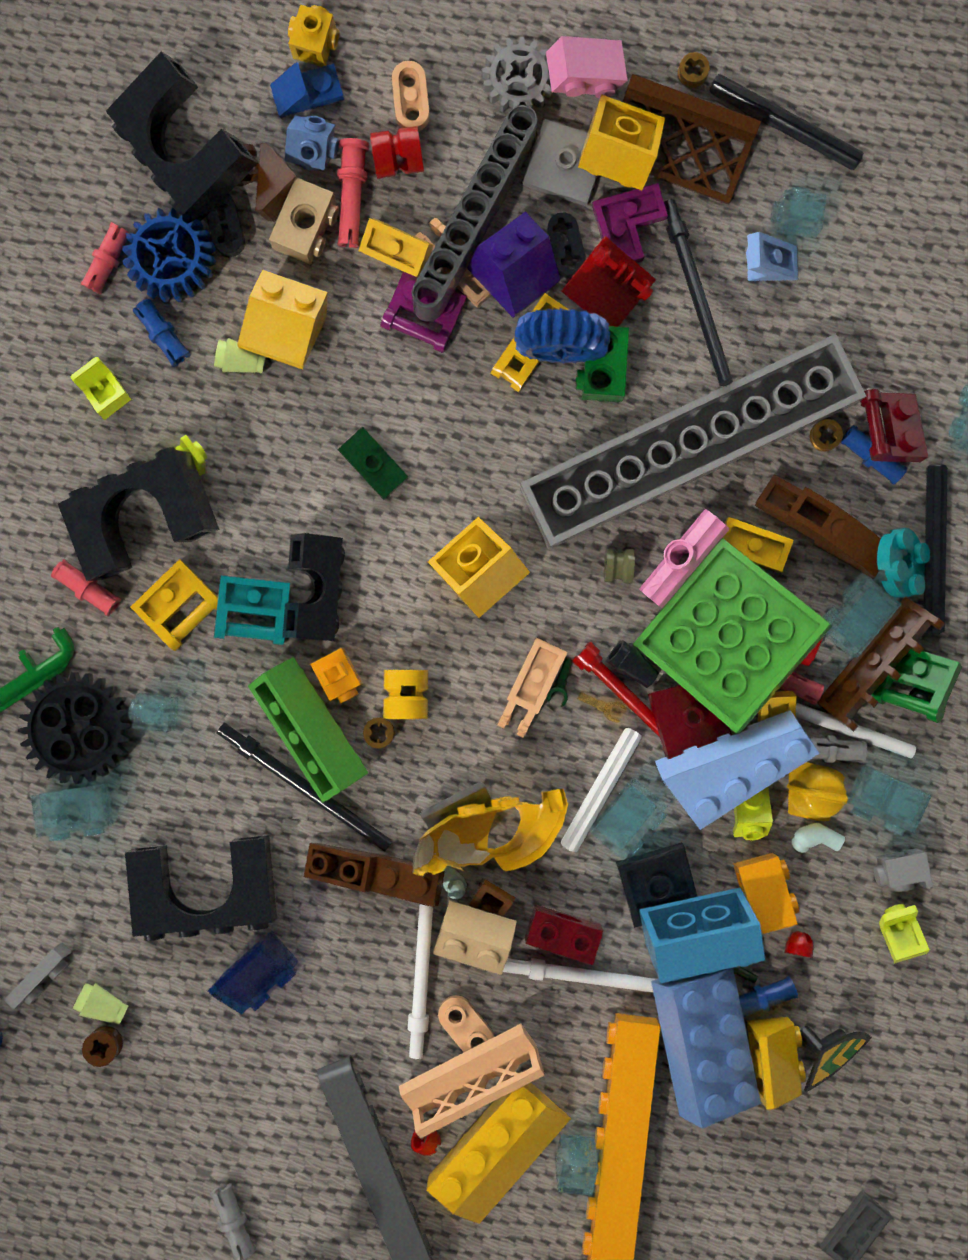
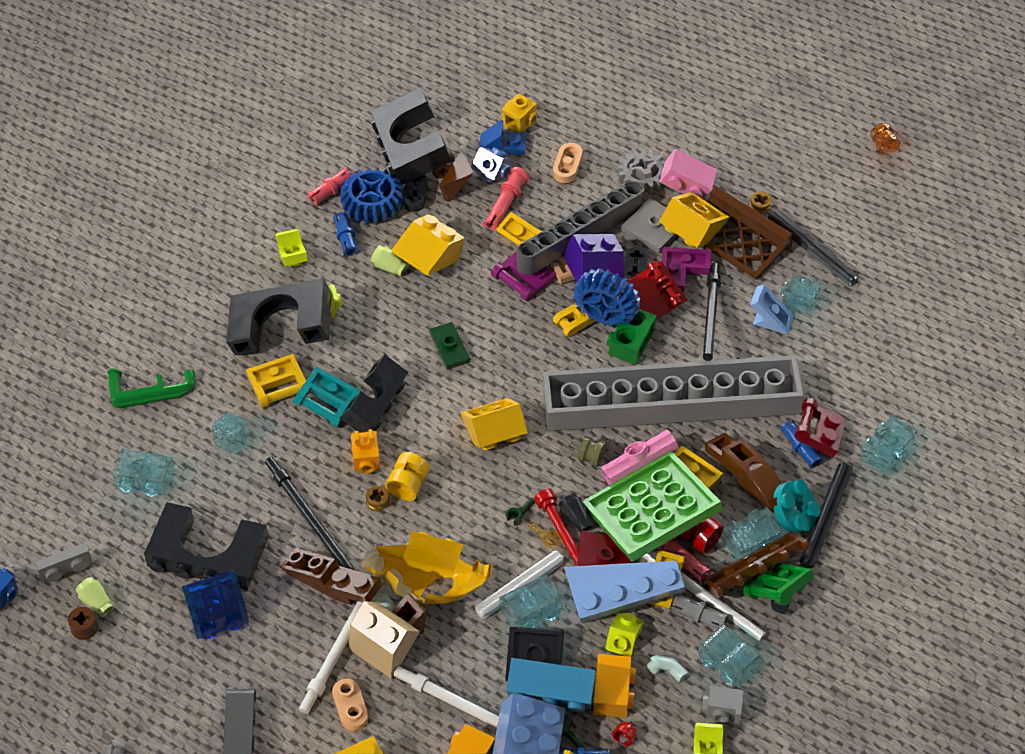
camera: 20 degrees right, 35 degrees down
black gear [18,672,134,785] -> none
coral pin [51,559,121,616] -> none
bright green brick [248,657,368,803] -> none
tan brick [269,177,339,265] -> none
red wheel [370,126,424,179] -> none
light nougat fence [399,1024,545,1138] -> none
light nougat hinge [497,637,567,738] -> none
dark red brick [525,904,604,965] -> none
yellow piece [787,762,848,821] -> none
pearl gold bush [809,419,843,452] -> none

